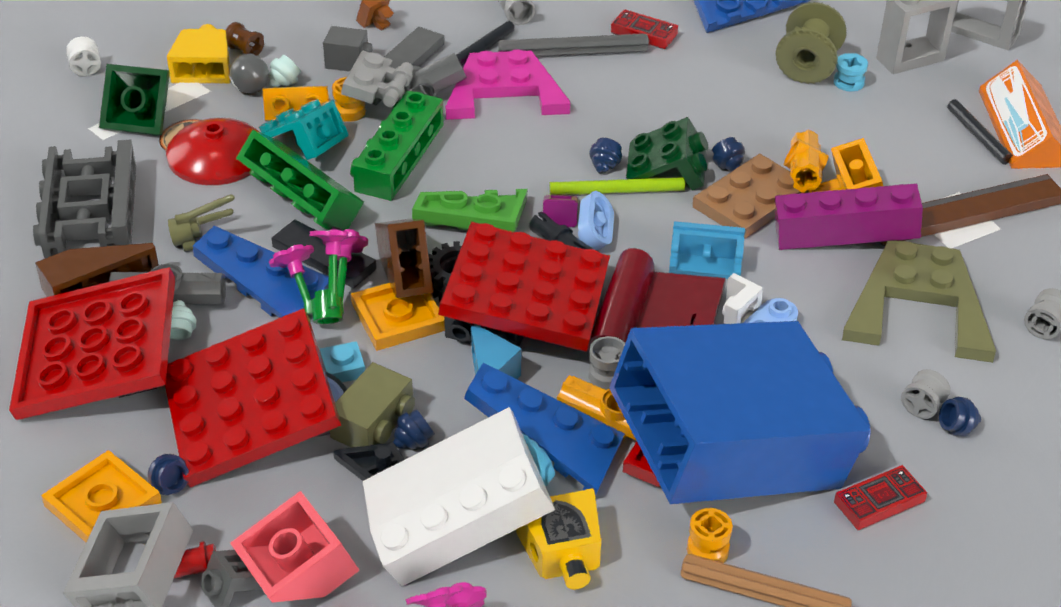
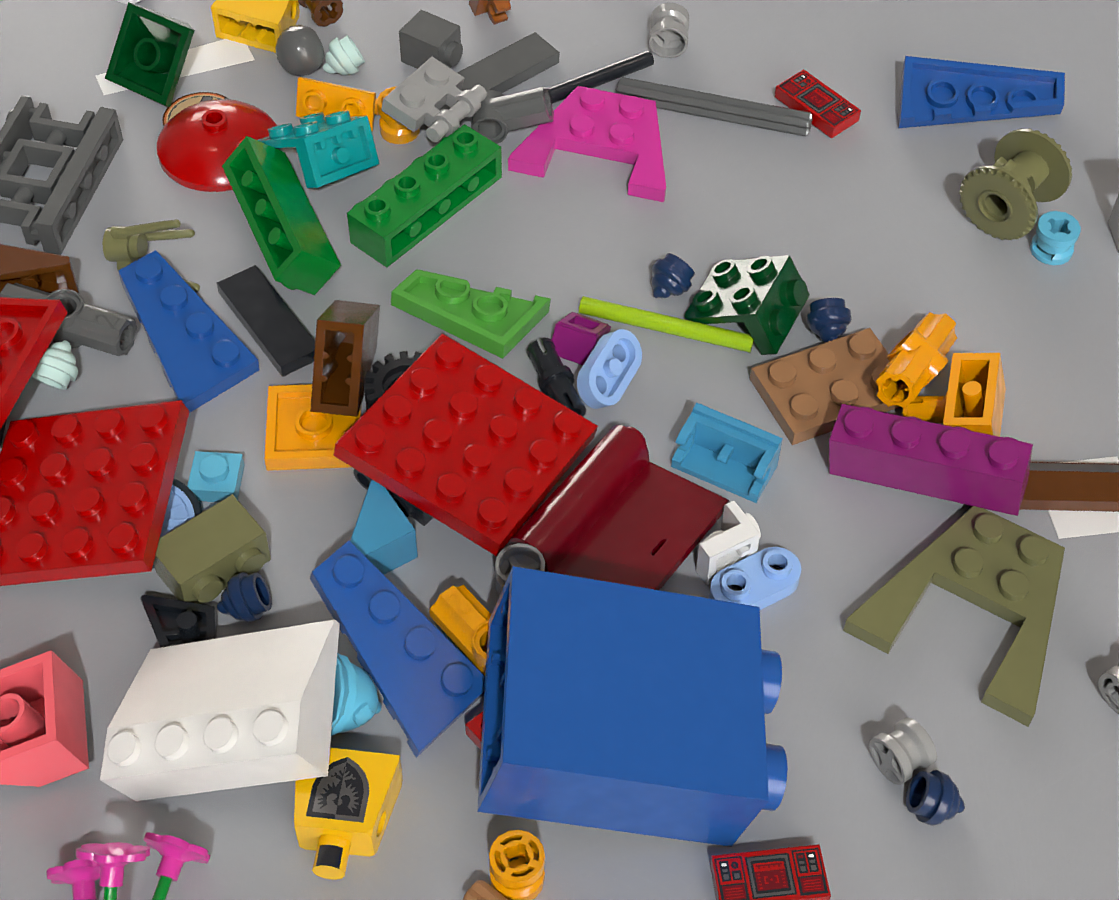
camera: 20 degrees right, 10 degrees up
plant [269,229,368,324] -> none

